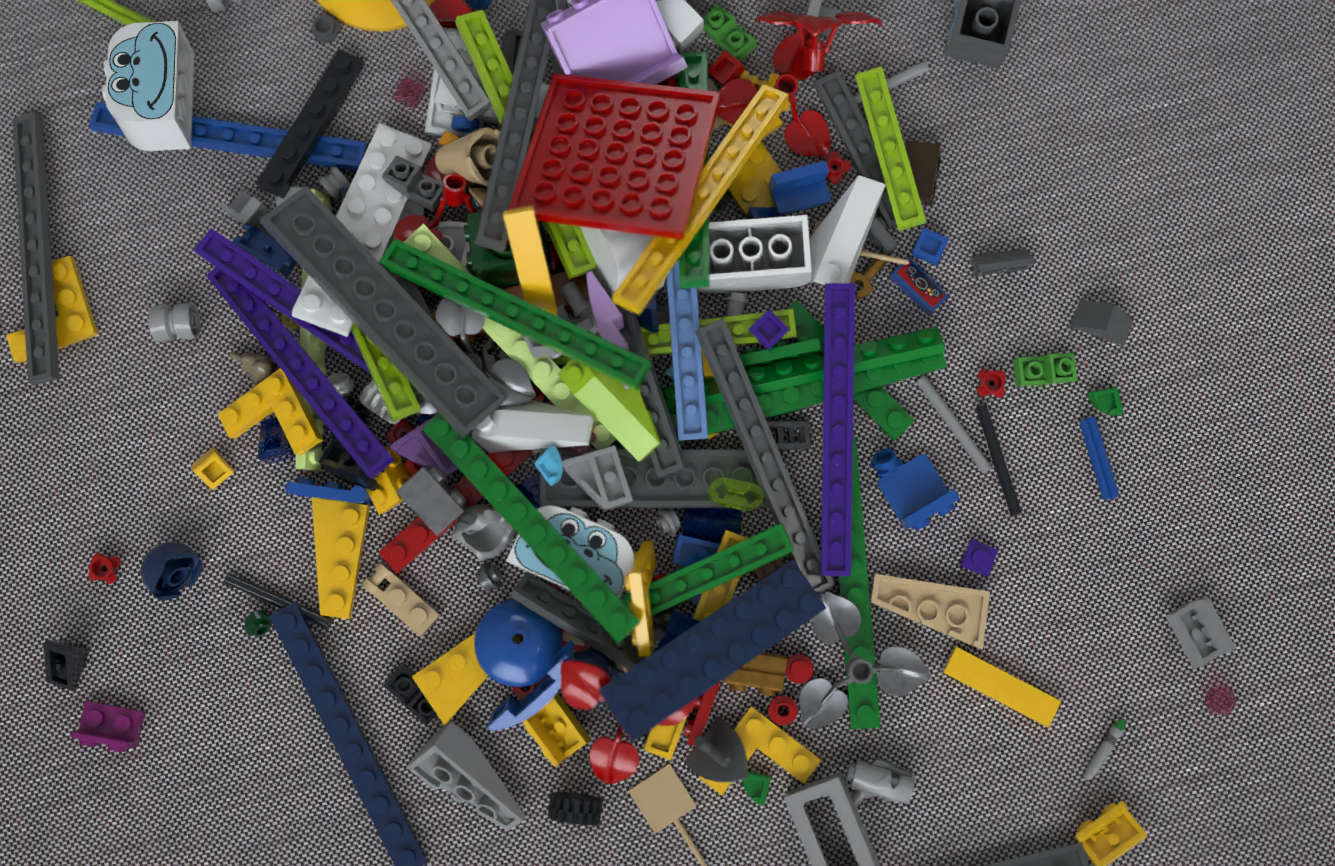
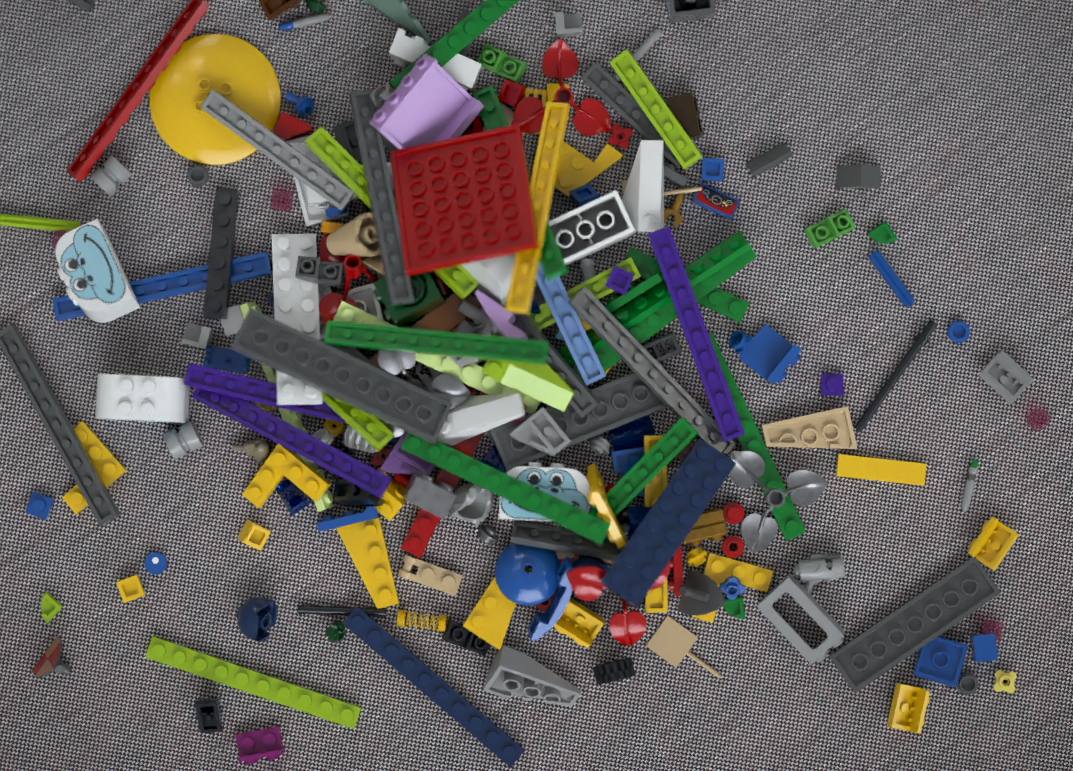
camera: 20 degrees left, 5 degrees up
red plate [88,553,121,584] -> none
light grey wheel [318,166,351,202] -> none
yellow tile [503,206,558,316] -> none
medium azure tile [534,446,563,486] -> none
clear neon green beam [708,477,764,511] -> none
red plant [756,11,883,71] -> none
blue panel [768,161,831,216] -> none
light grey bar [916,376,992,474] -> none
black bar [976,404,1022,516] -> none
red plate [977,369,1006,398] -> none
none -> white brick [95,374,190,423]
none -> yellow plate [116,574,146,603]
none -> blue tile [144,552,168,574]
none -> lime plate [145,636,362,729]
none -> yellow plate [323,419,345,437]
none -> yellow piece [397,609,447,632]
none -> yellow plate [686,547,708,566]
none -> blue plate [719,576,746,600]
none -> black bar [854,320,937,432]
none -> blue tile [947,321,970,343]

